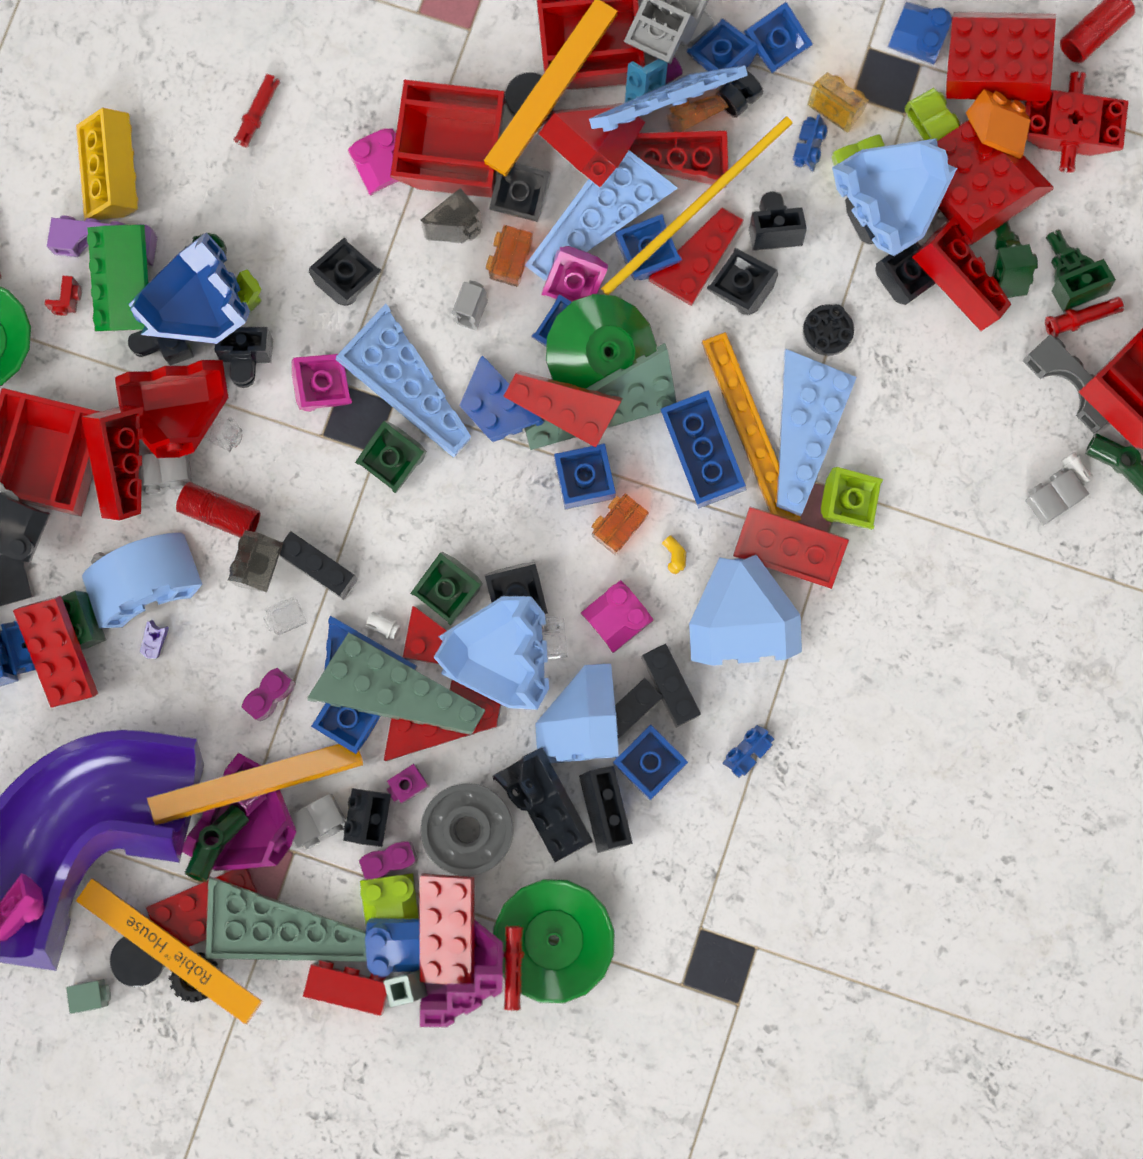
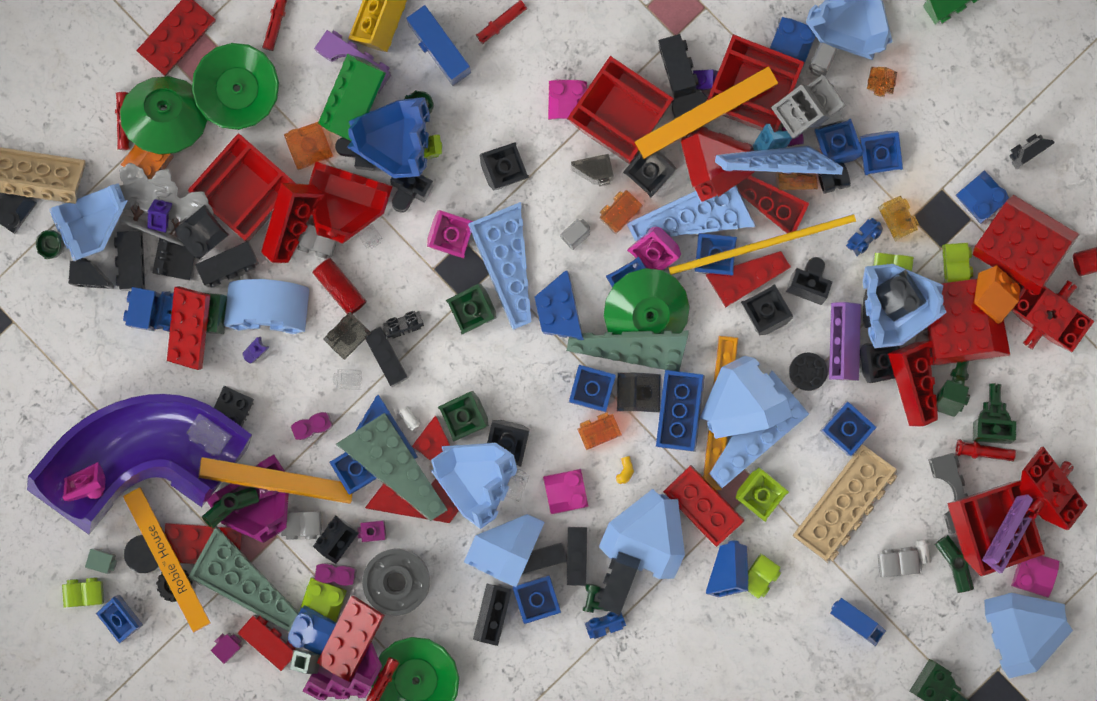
camera: 30 degrees right, 5 degrees up
red bracket [44,276,82,316] -> none
black plate [493,747,593,862] -> none
wedge [503,371,623,448] -> none
none -> lime brick [62,577,104,608]
none -> blue slope [96,595,143,644]
none -> clear bracket [186,414,232,456]
none -> black brick [195,241,259,288]
none -> magenta brick [210,633,243,664]
none -> black hinge [214,386,254,427]
none -> clear orange slope [284,122,334,170]
none -> black hinge [383,311,424,339]
none -> blue brick [406,5,471,86]
none -> dark green piece [582,583,608,613]
none -> black brick [597,552,641,615]
none -> clear smoke slope [617,372,661,412]
none -> black brick [658,34,699,98]
none -> dark purple bracket [693,69,718,90]
none -> light blue panel [700,356,792,439]
none -> blue slope [706,540,748,598]
none -> lime brick [748,553,781,599]
none -> tan bracket [793,444,898,563]
none -> blue brick [820,401,877,456]
none -> medium lavender brick [829,302,861,381]
none -> blue slope [830,598,886,647]
none -> black slope [876,269,927,321]

